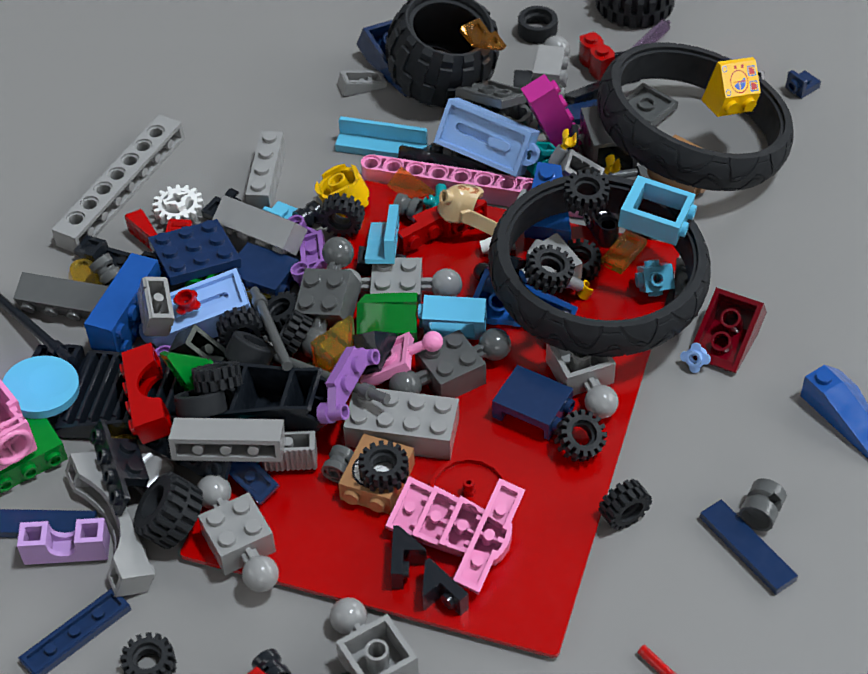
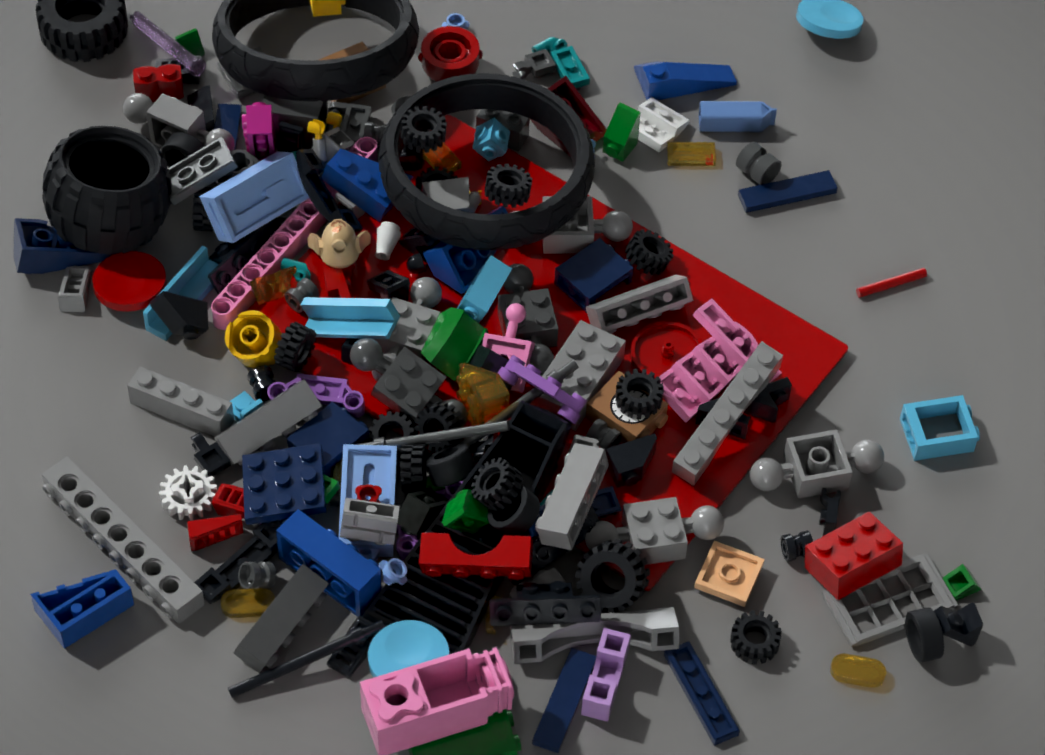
camera: 75 degrees left, 5 degrees up
clear orange slope [459,18,506,51] -> none
black tyre [518,6,558,43] -> none
black tyre [598,479,652,530] -> none
medium azure window [618,175,697,246] -> none
none -> blue wedge [30,569,134,649]
none -> red piece [92,251,167,312]
none -> black slope [150,291,209,340]
none -> black slope [296,149,363,232]
none -> black slope [366,270,410,301]
none -> light blue plate [379,558,407,585]
none -> red piece [418,26,483,82]
none -> light blue plate [442,13,469,29]
none -> dark grey plate [512,49,556,79]
none -> teal arm [532,37,568,53]
none -> teal plate [550,46,590,88]
none -> light grey brick [586,275,694,334]
none -> green slope [603,102,641,162]
none -> black slope [606,433,657,488]
none -> white slope [637,97,690,152]
none -> clear yellow tile [667,142,716,166]
none -> light grey arch [672,341,783,486]
none -> light nougat plate [694,540,765,607]
none -> medium blue piece [699,101,777,132]

